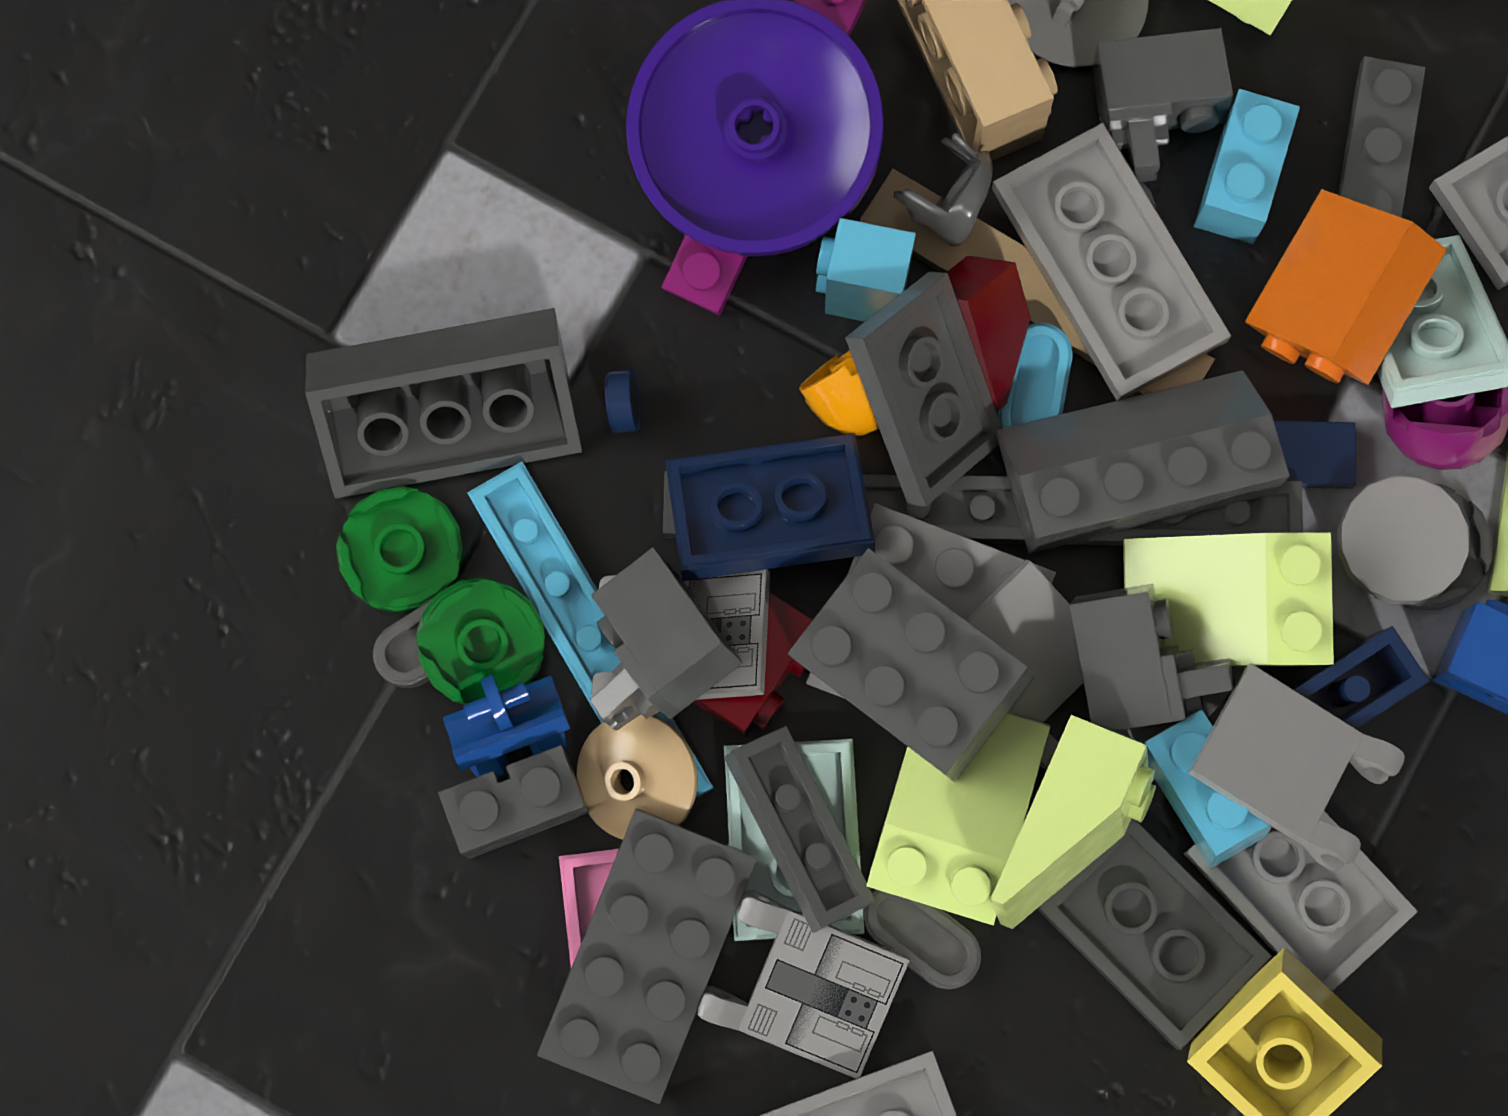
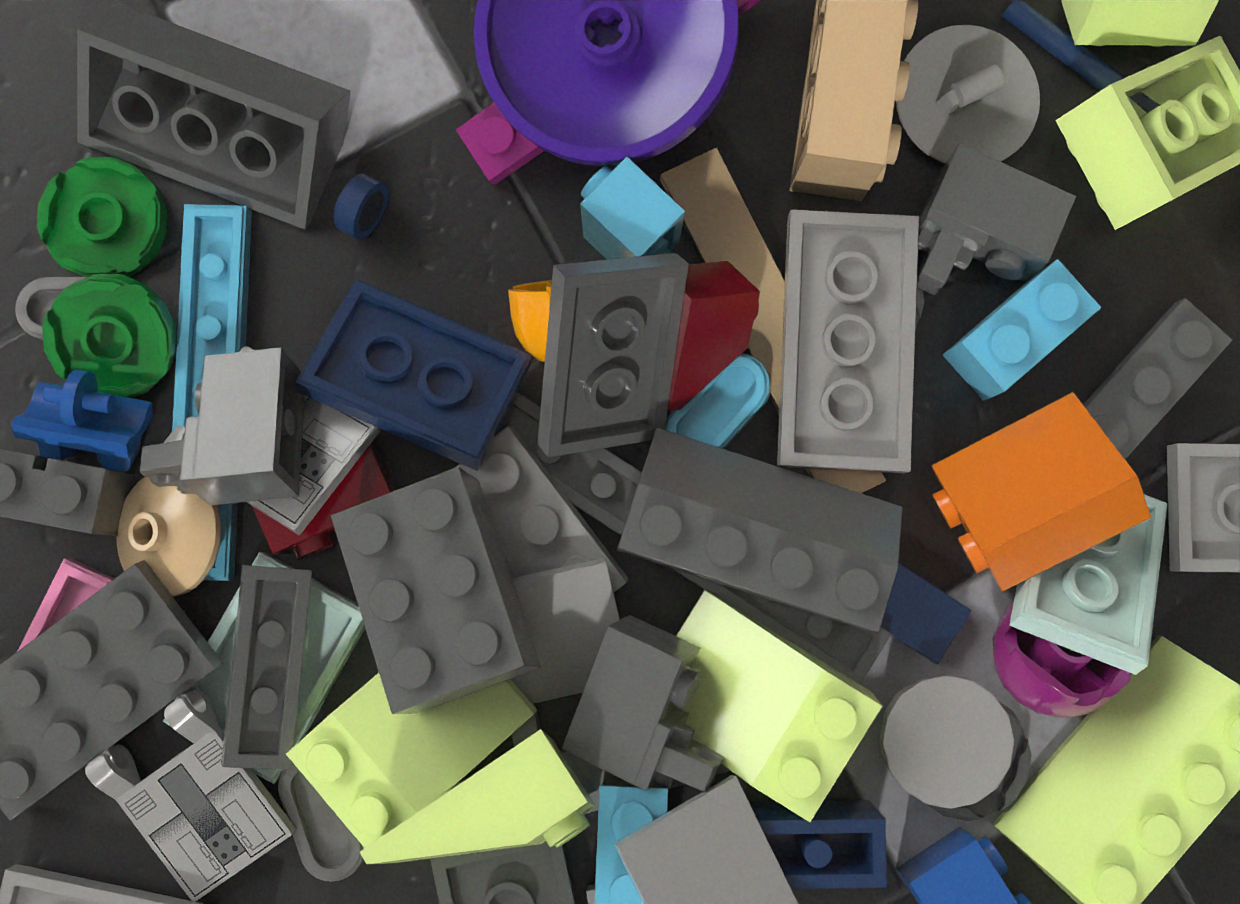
camera: 25 degrees right, 5 degrees up
dark grey piece [893,133,993,247] -> none

